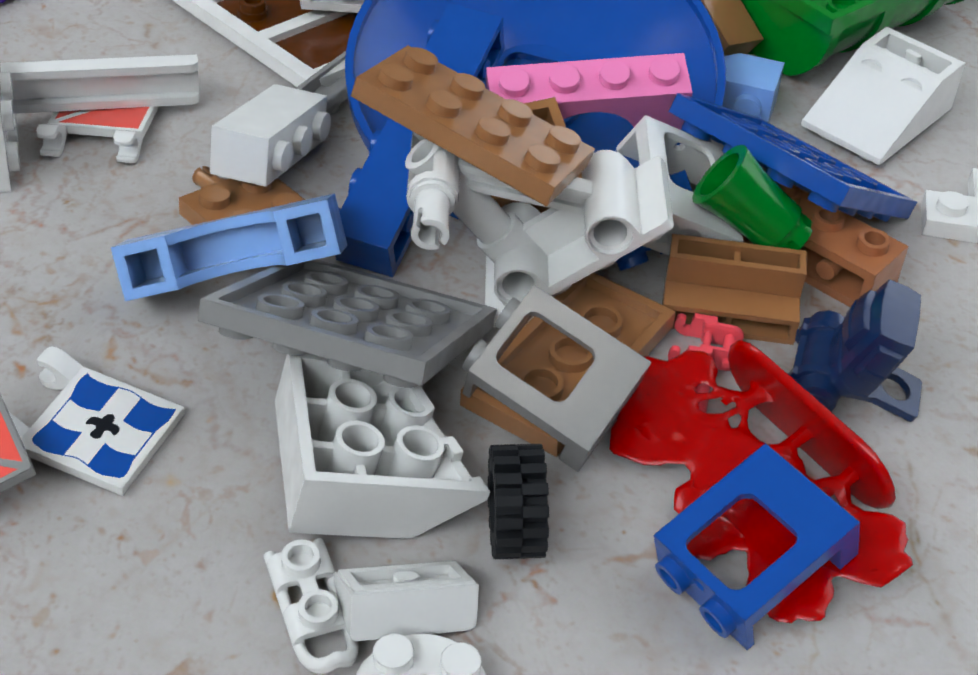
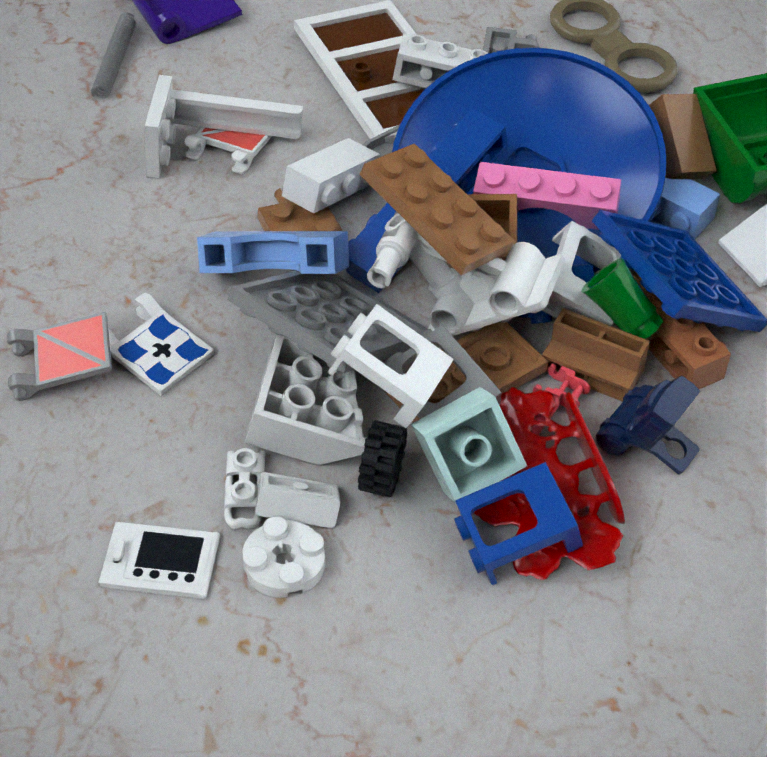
camera: 20 degrees right, 5 degrees up
none -> white window [327,304,454,428]
none -> light aqua brick [411,387,527,503]

